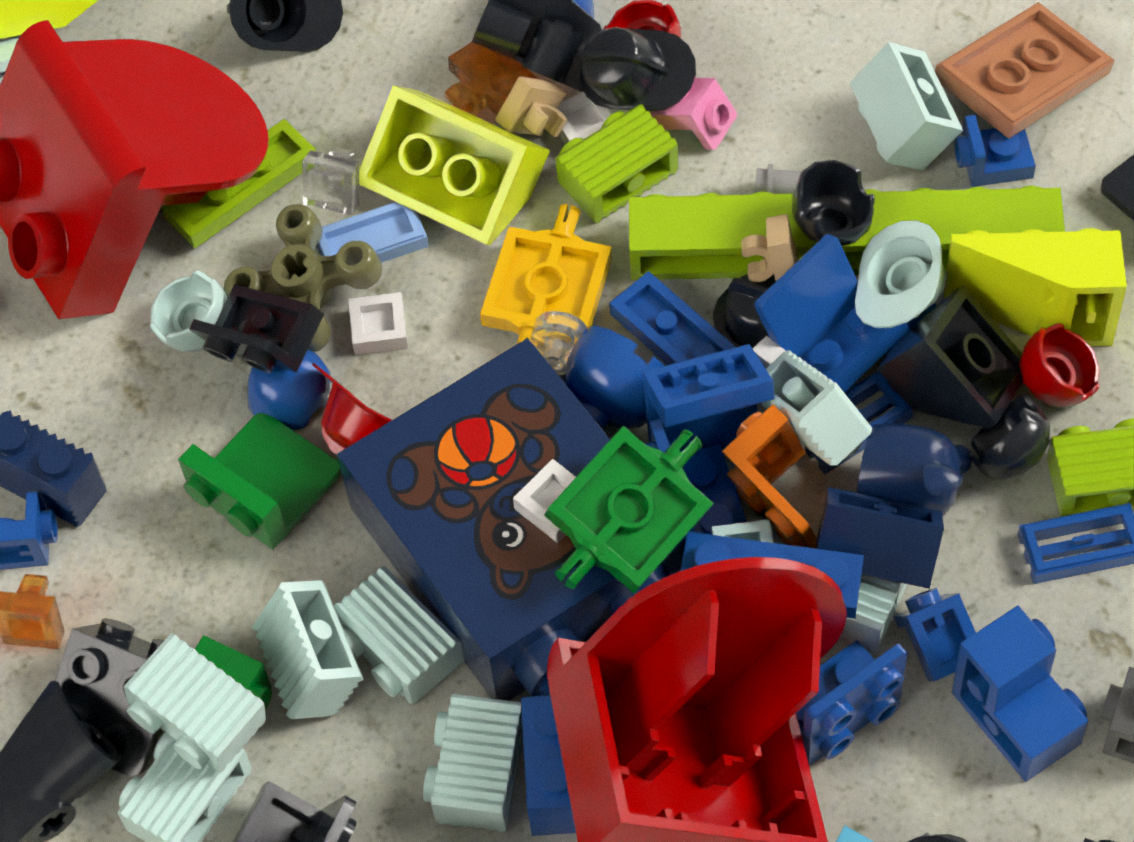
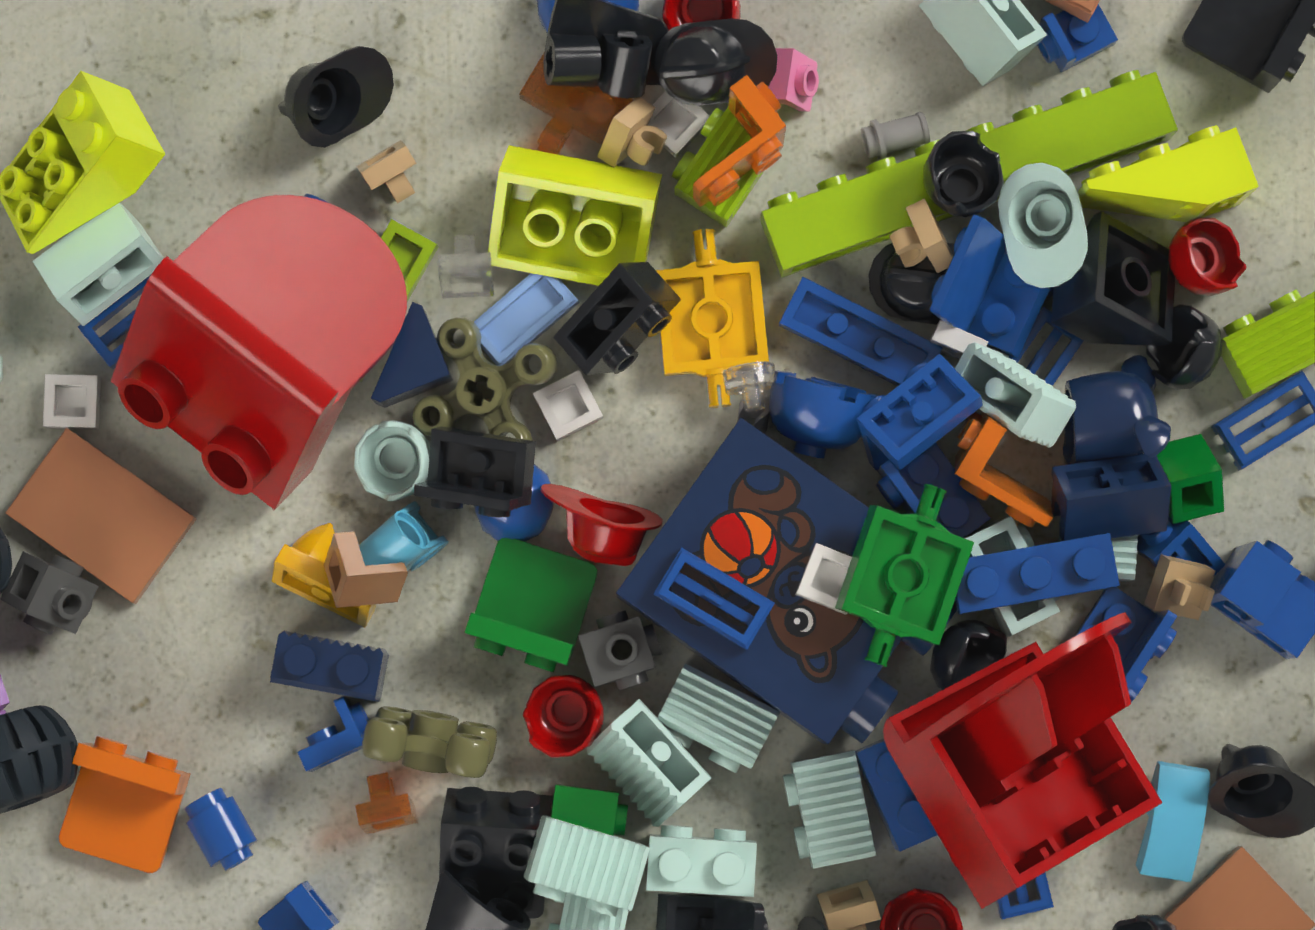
camera: 25 degrees left, 25 degrees up
none -> yellow tile [272,523,376,628]
none -> medium nougat panel [324,531,408,608]
none -> tan tile [356,140,417,203]
none -> medium azure piece [359,501,449,571]
none -> olive gear [362,706,497,778]
none -> dark blue slope [371,302,453,408]
none -> red hair [523,675,604,757]
none -> black brick [553,262,681,375]
none -> dark grey brick [578,610,662,691]
none -> light aqua brick [646,825,757,897]
none -> blue tile [653,547,775,650]
none -> orange bracket [693,75,786,207]
none -> tan tile [1144,554,1215,620]
none -> green brick [1156,434,1224,524]

